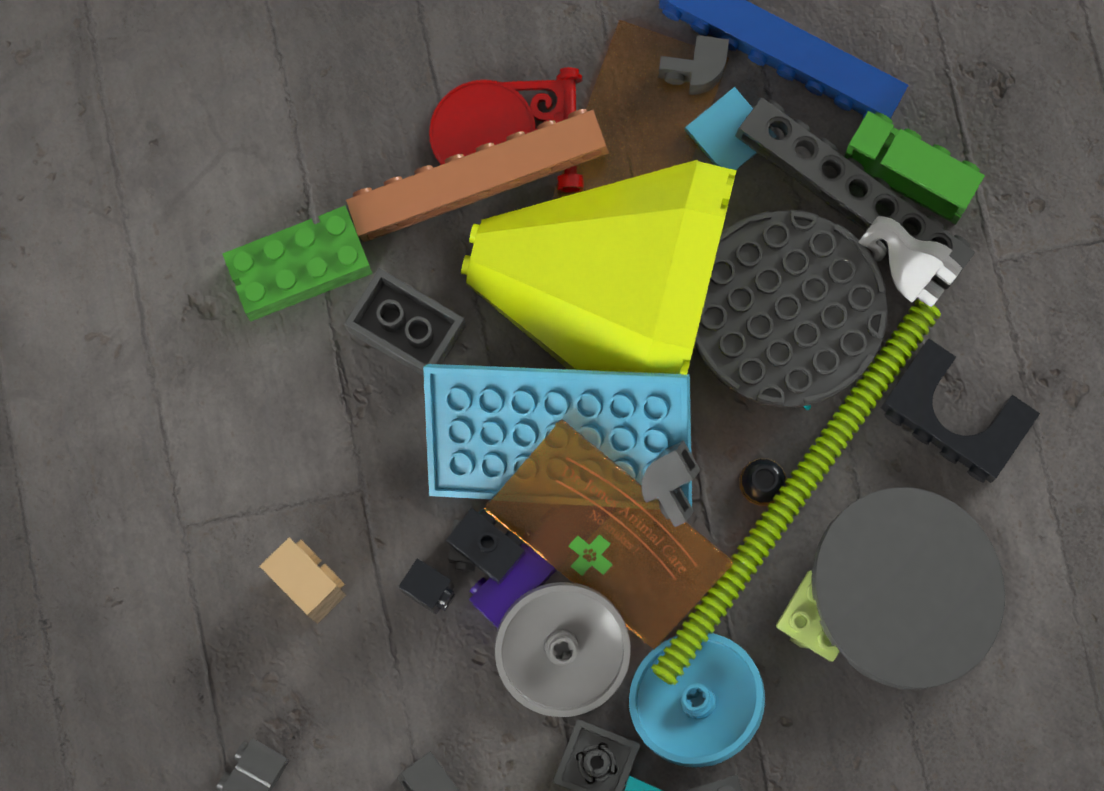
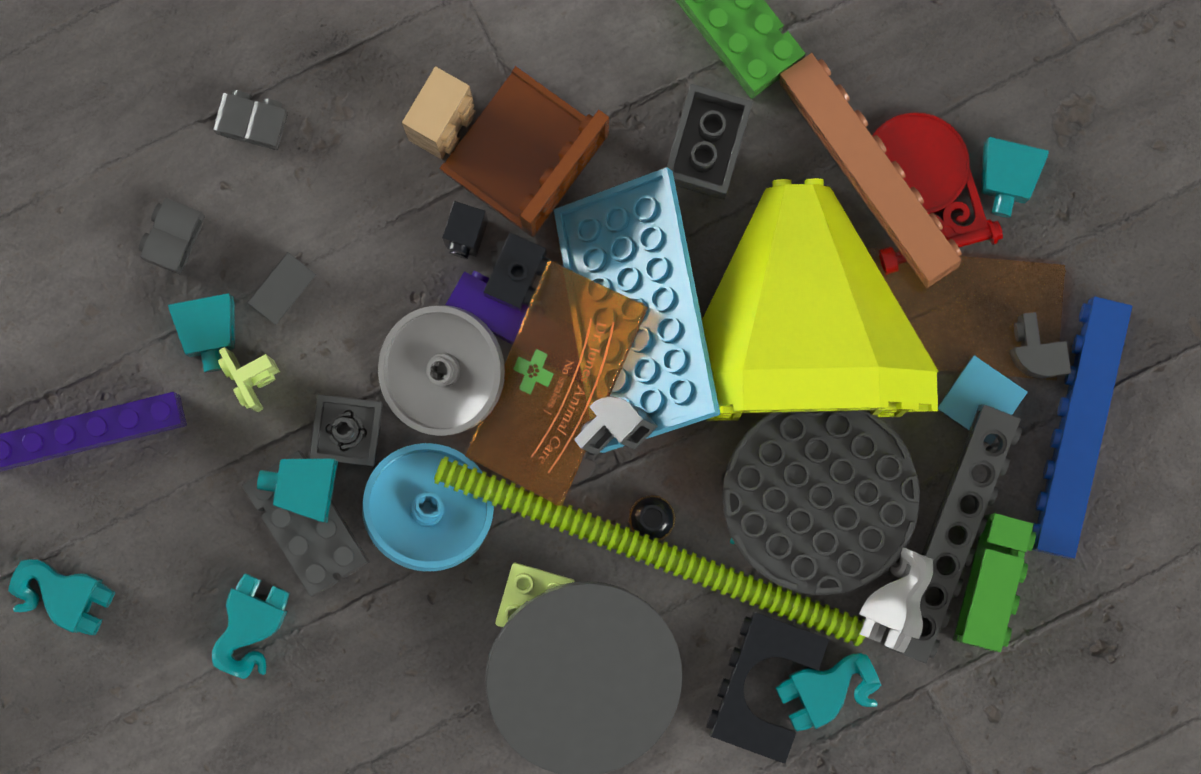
camera: 70 degrees right, 5 degrees up
none -> dark orange bracket [439,66,609,237]
none -> teal hips [775,653,881,732]
none -> teal torso [981,137,1049,218]

